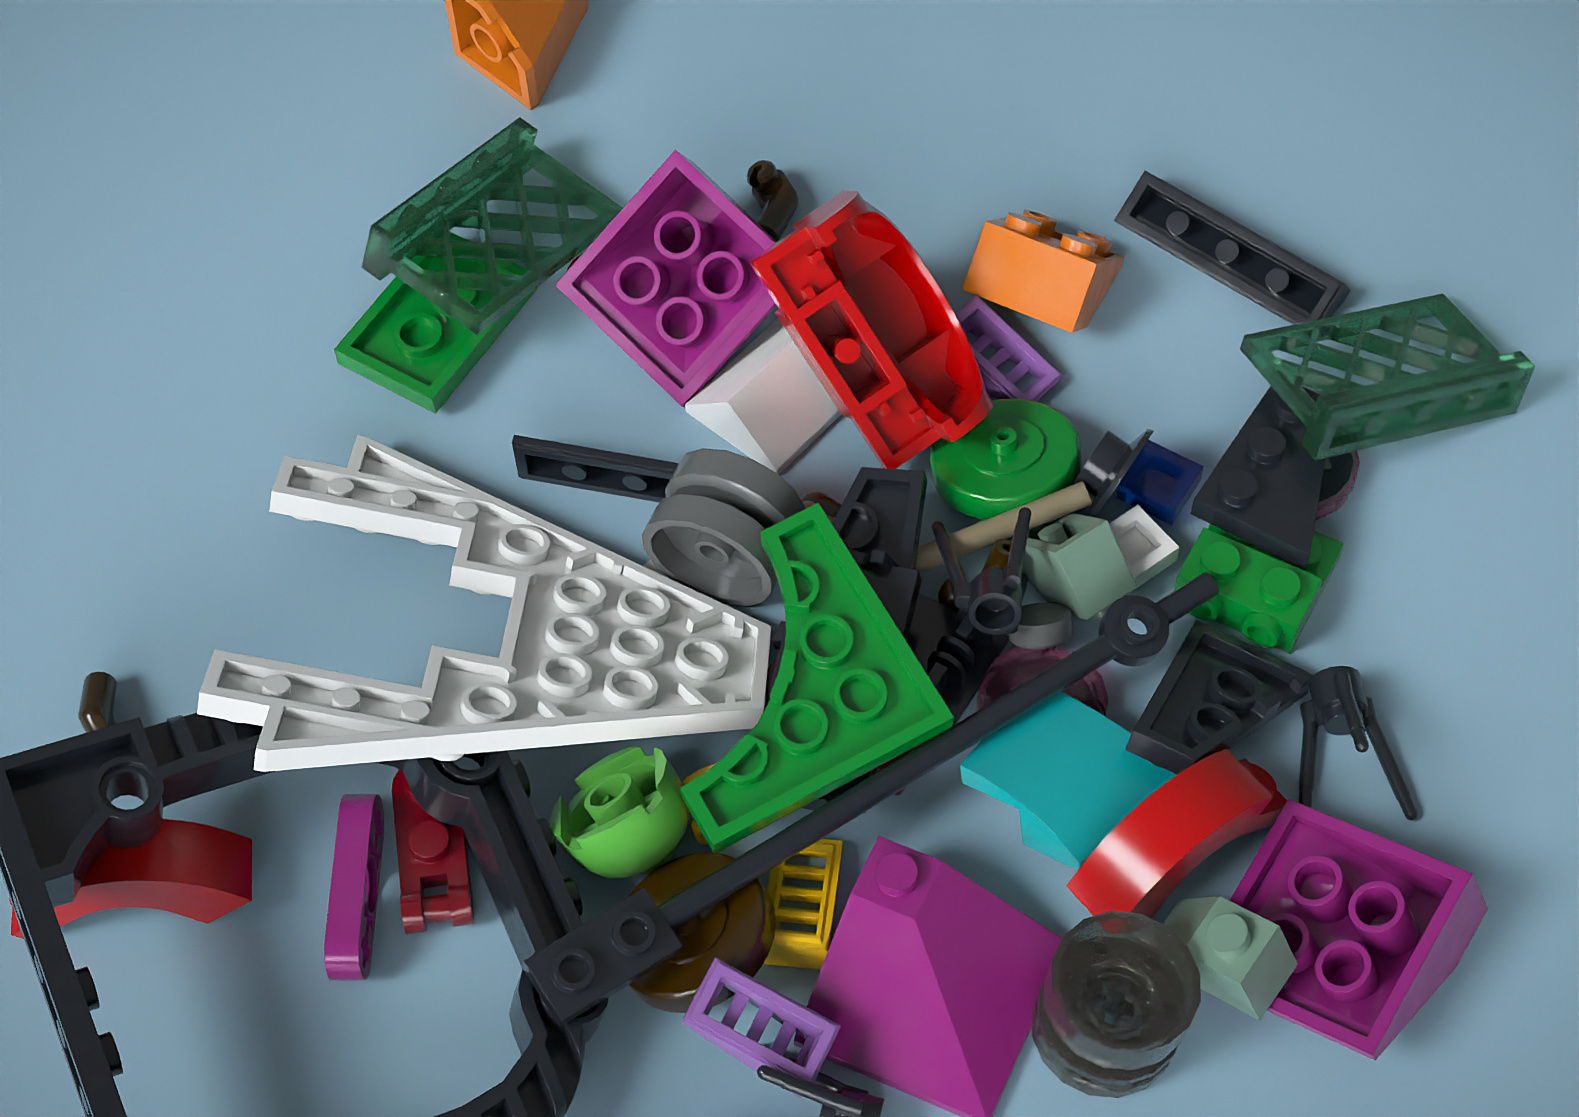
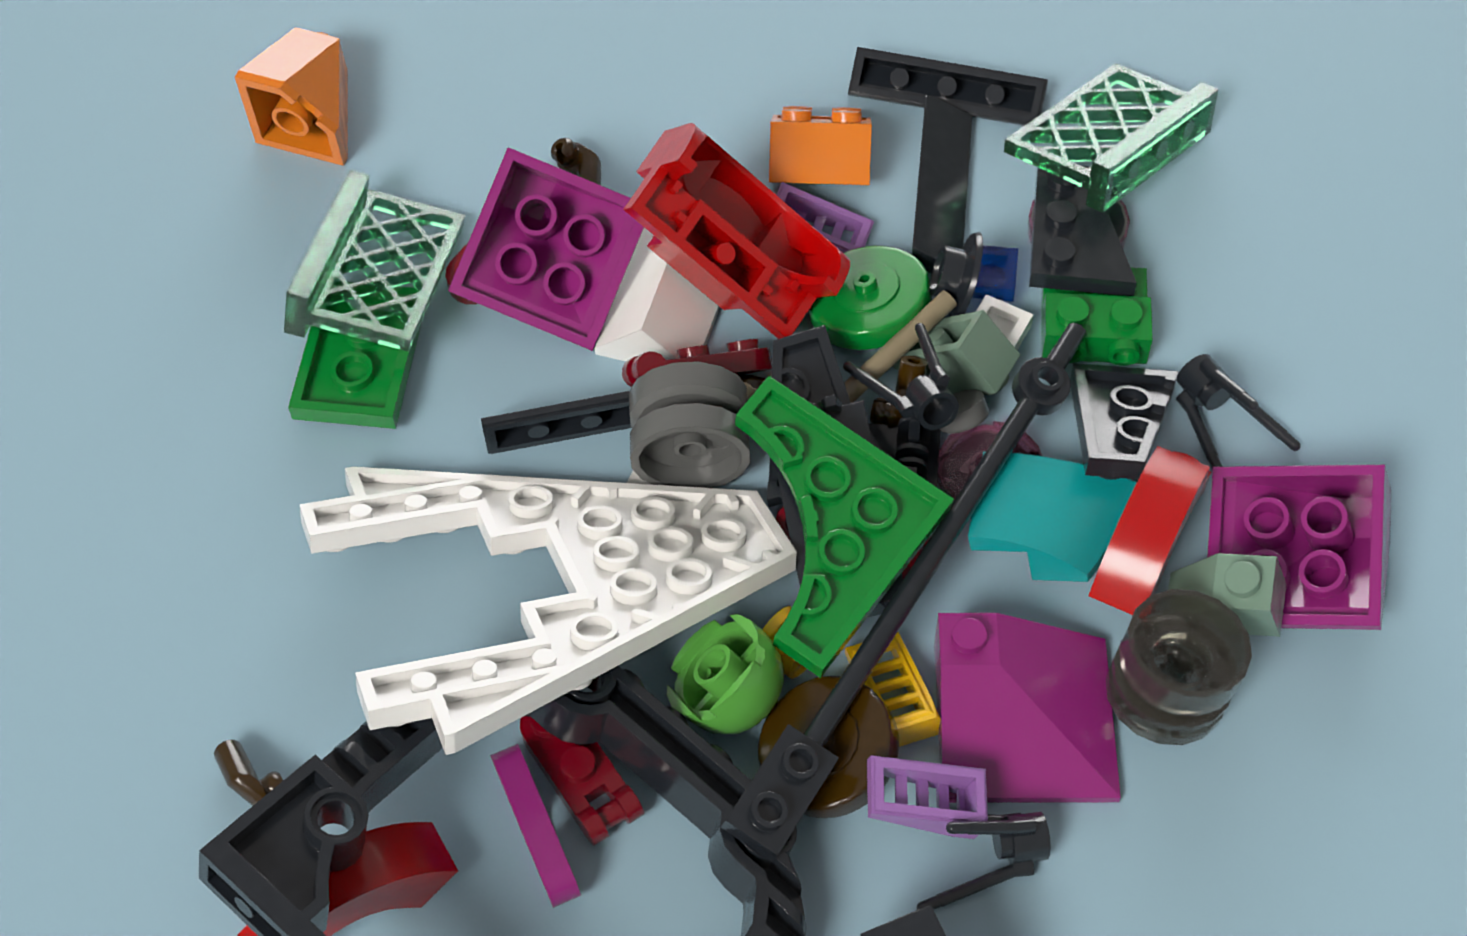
camera: 25 degrees left, 0 degrees up
none -> dark red plate [622,339,772,387]
none -> black slope [912,95,972,273]

